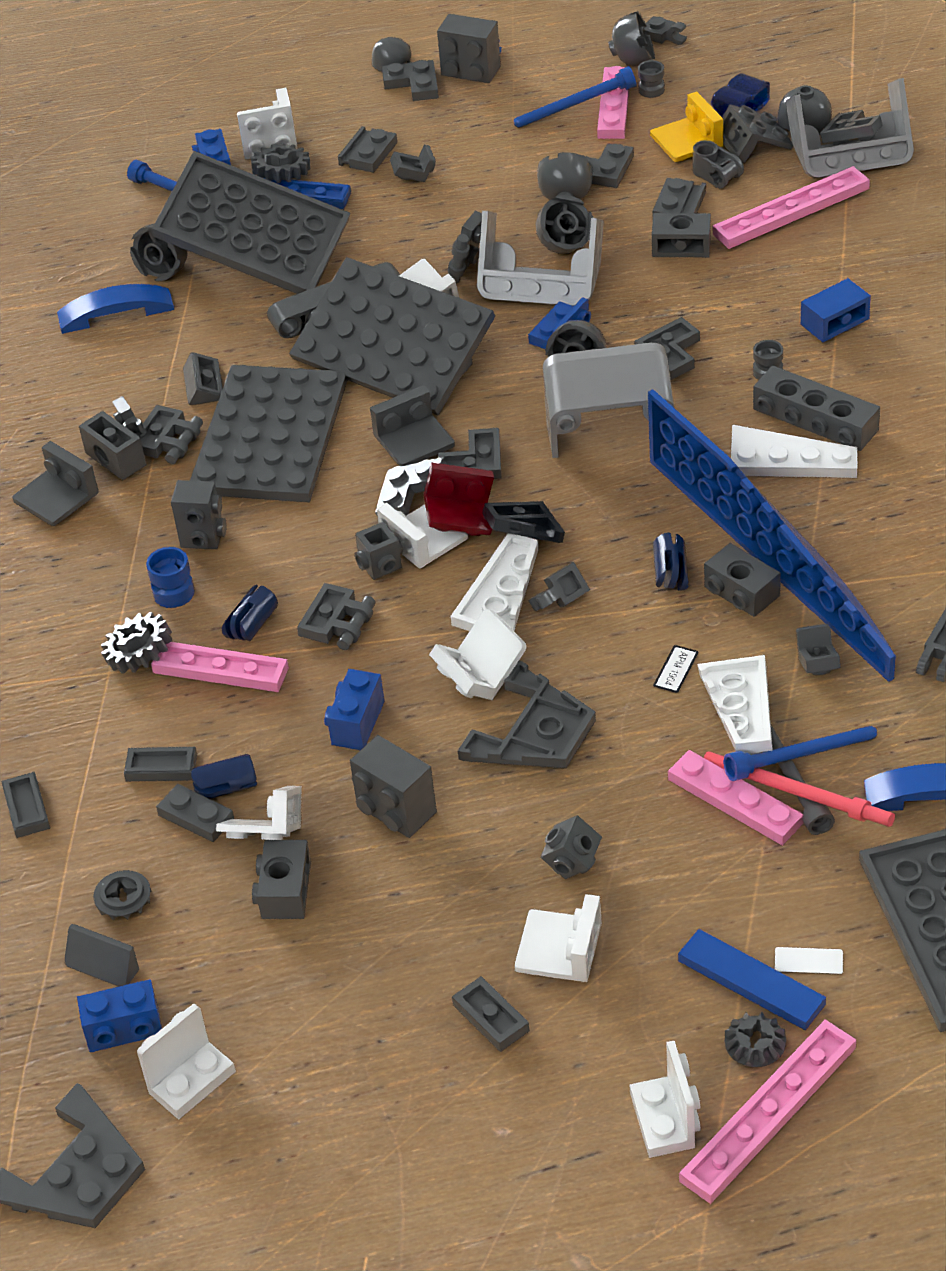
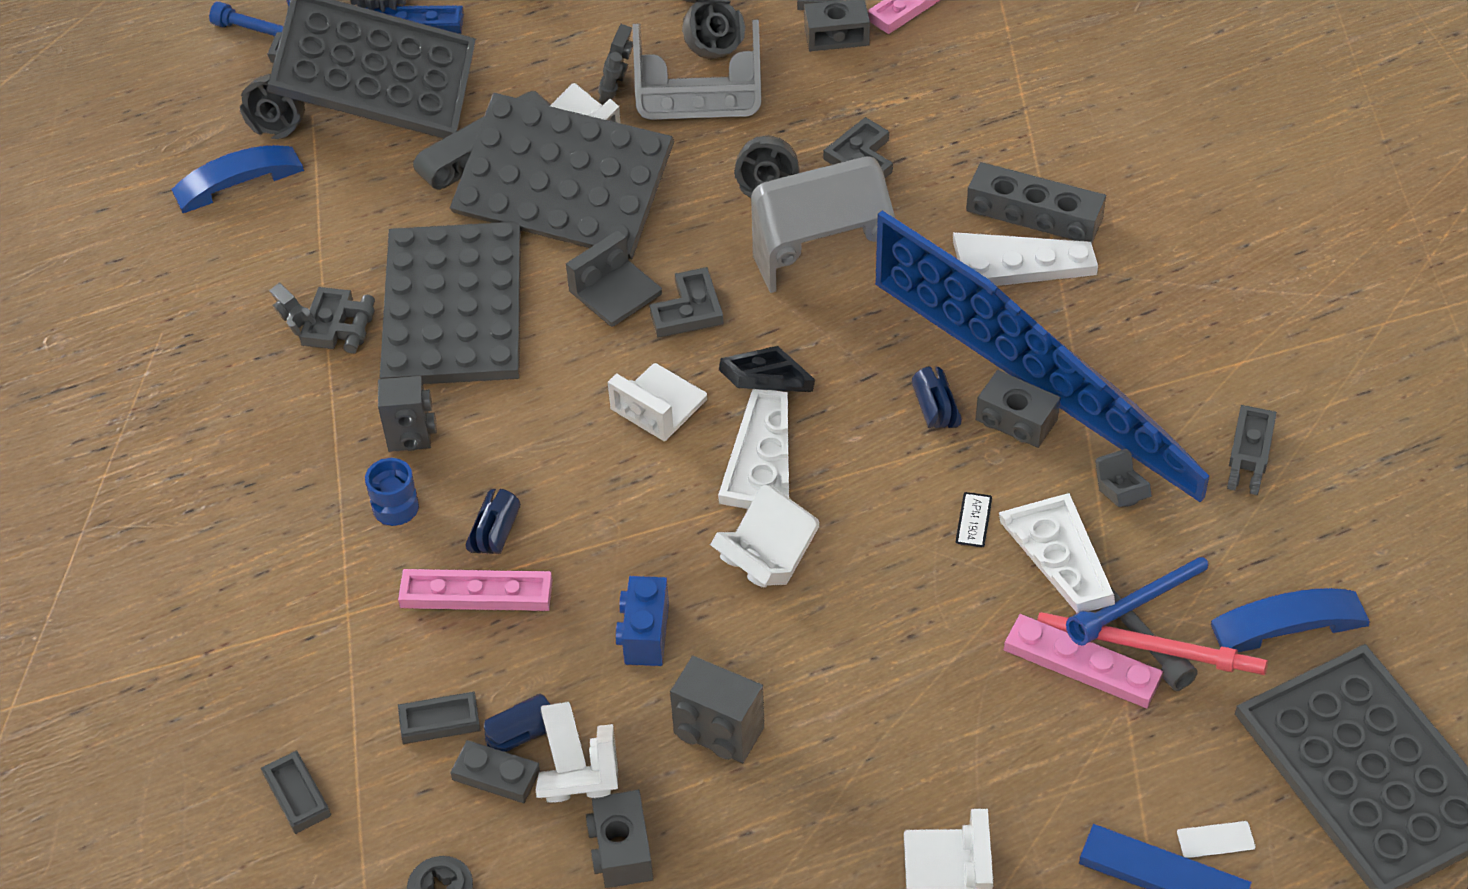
camera: 15 degrees left, 5 degrees up
dark grey bracket [12,441,99,526] -> none
dark grey brick [79,411,146,481] -> none
dark grey gear [101,612,172,674] -> none
dark grey slope [183,352,223,405] -> none
dark grey plate [297,583,376,650] -> none
dark grey brick [354,521,403,580] -> none
plate [375,457,446,516] -> none
dark red bracket [424,462,494,536] -> none
dark grey wing [458,660,596,768] -> none
blue bracket [528,297,591,349] -> none
dark grey plate [528,562,590,611] -> none
dark grey brick [540,815,602,879] -> none
dark grey wheel [753,340,783,380] -> none
blue brick [800,278,871,342] -> none
none -> white sticker [541,702,586,773]

